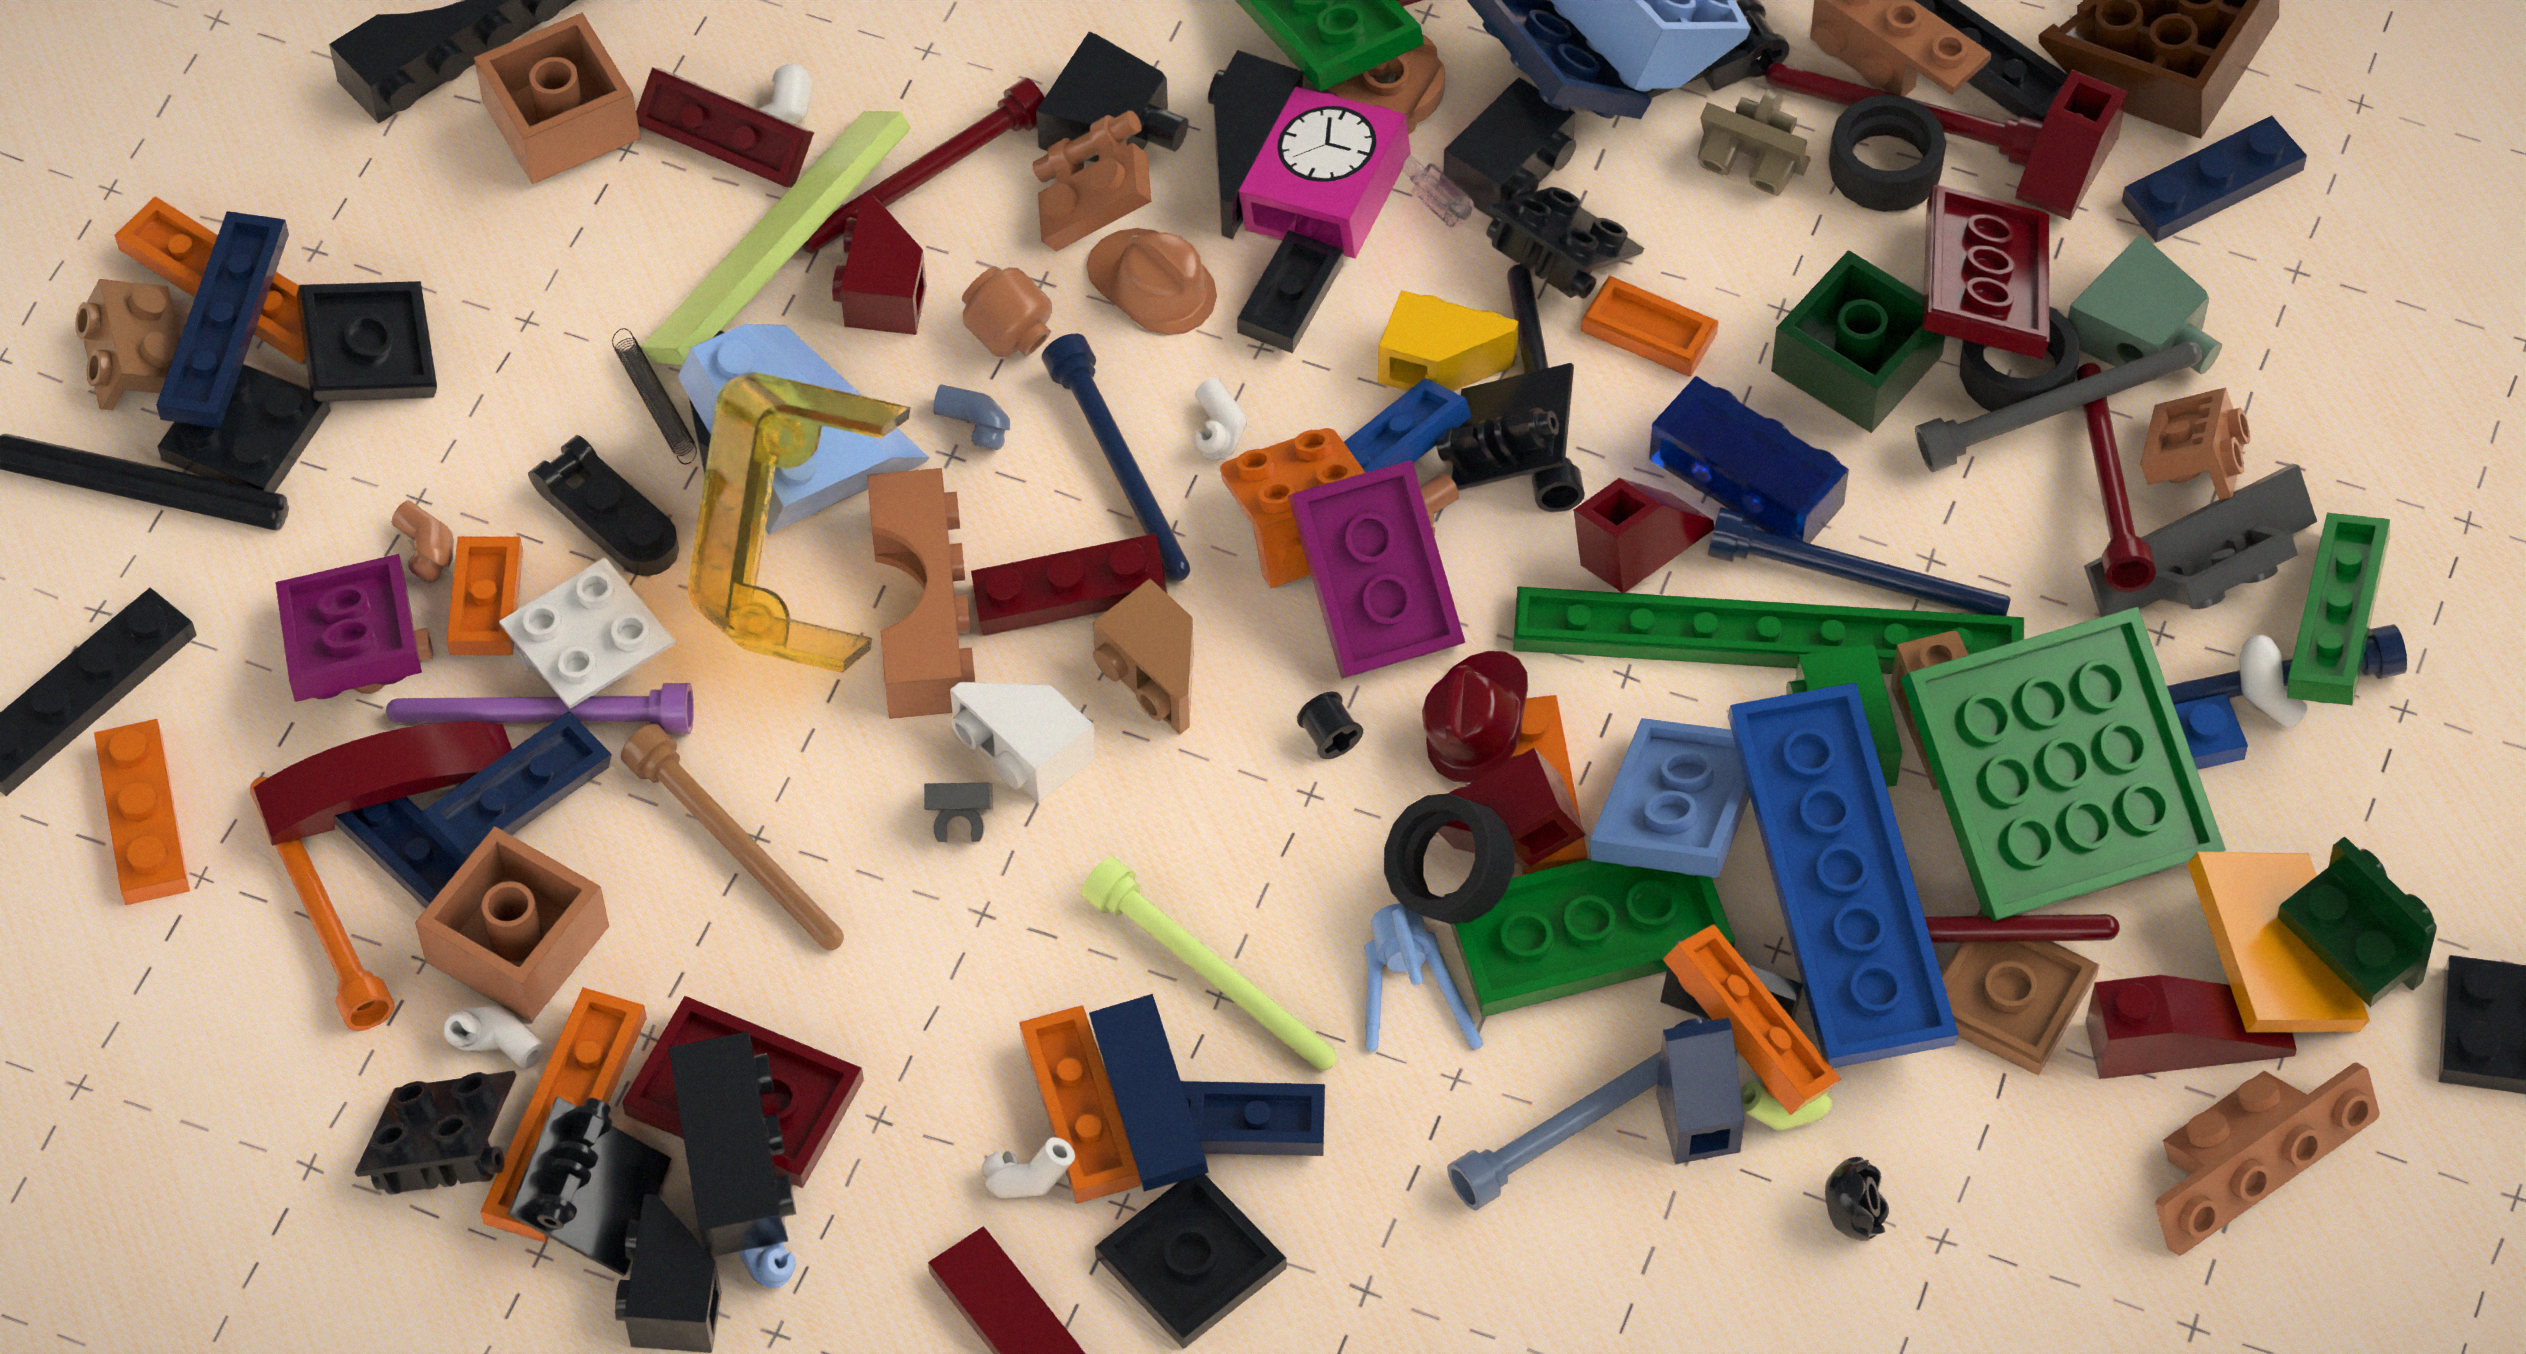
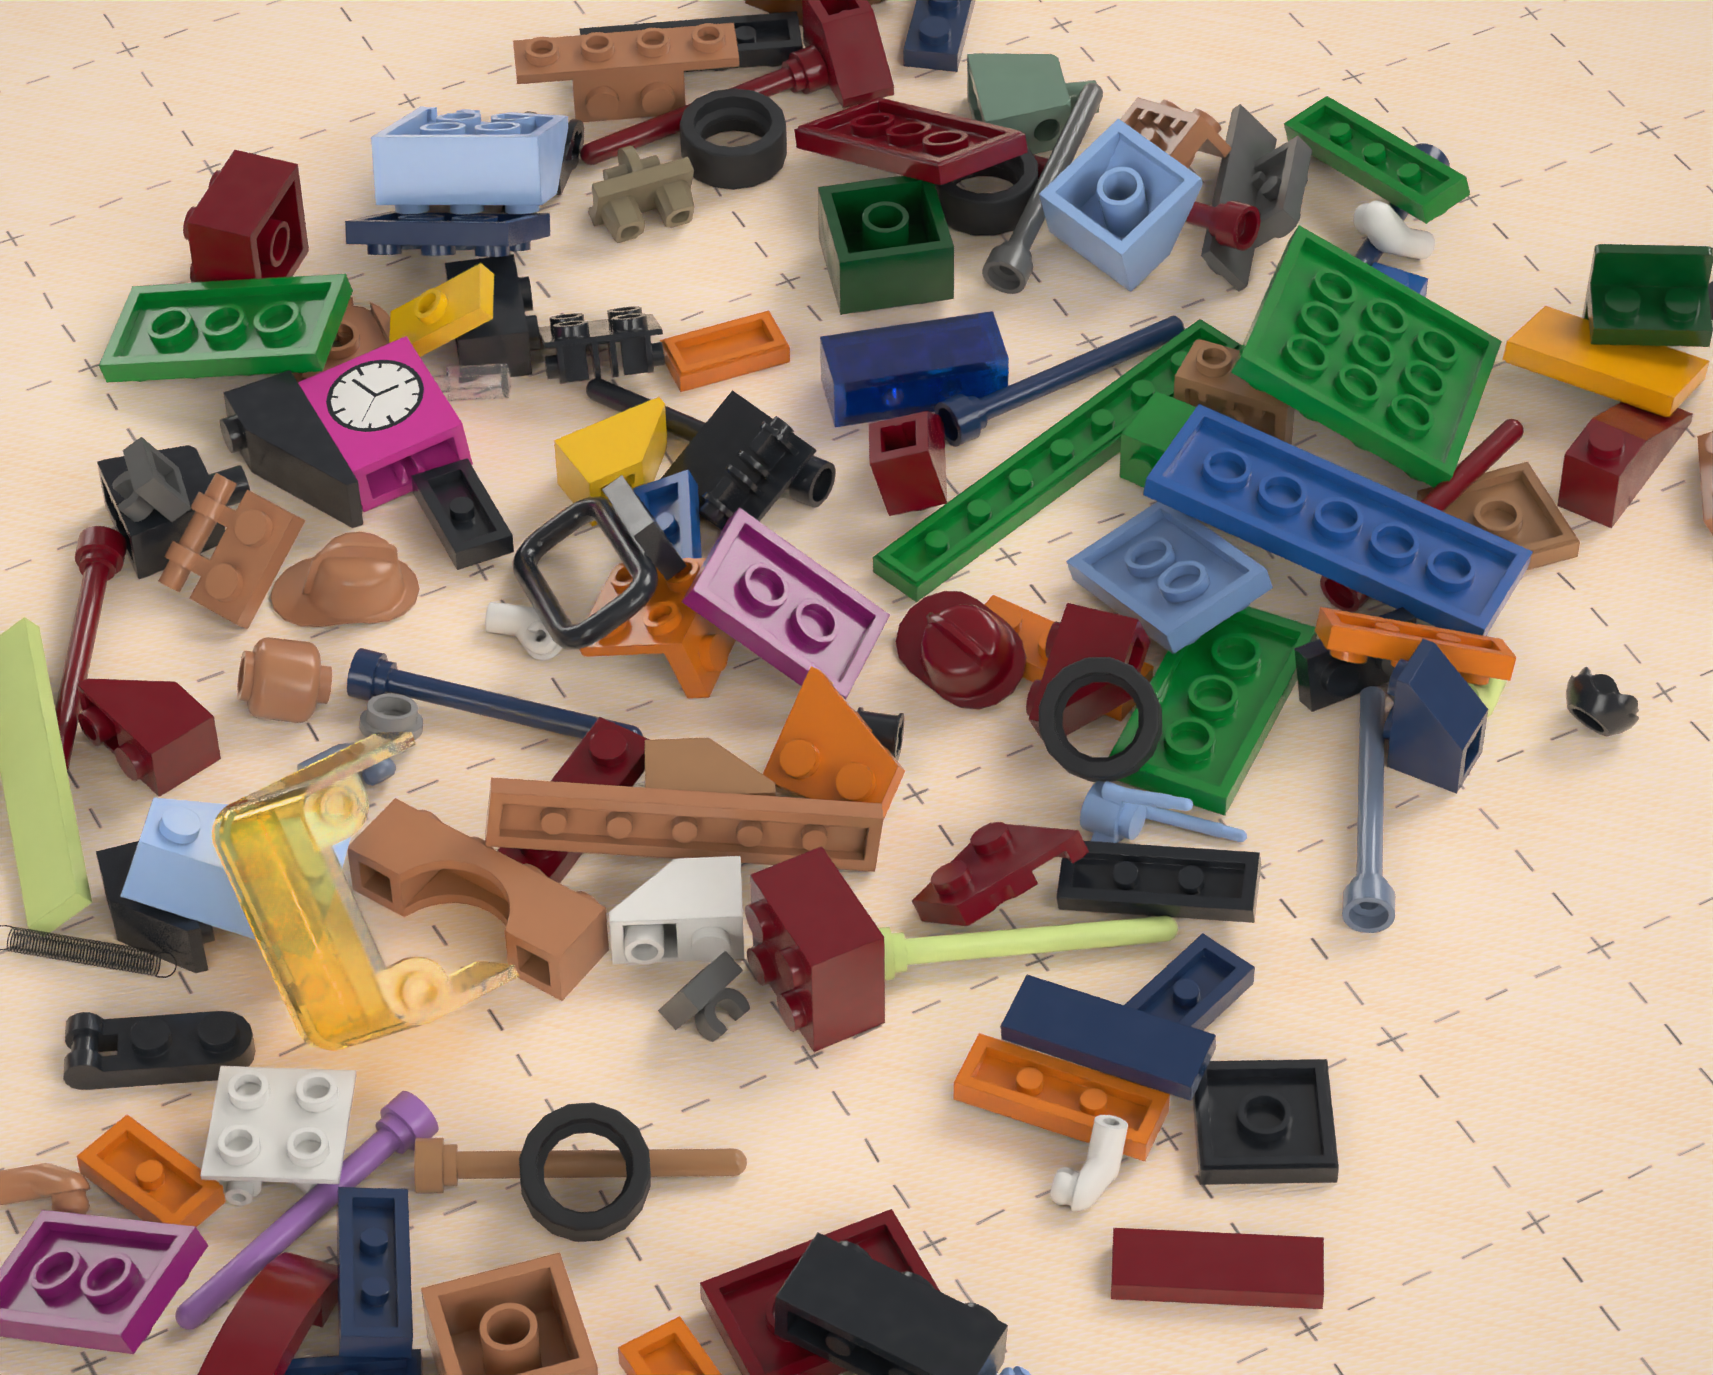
camera: 50 degrees left, 10 degrees down
none -> dark grey tile [112,437,191,522]
none -> light grey plate [359,694,423,749]
none -> yellow plate [389,263,494,357]
none -> nougat plate [485,777,884,872]
none -> black bar [512,475,687,650]
none -> black tyre [519,1102,651,1242]
none -> dark red brick [745,846,885,1052]
none -> orange wing [763,666,905,818]
none -> dark red wing [912,822,1089,927]
none -> light blue slope [1039,118,1203,292]
none -> black plate [1056,841,1262,923]

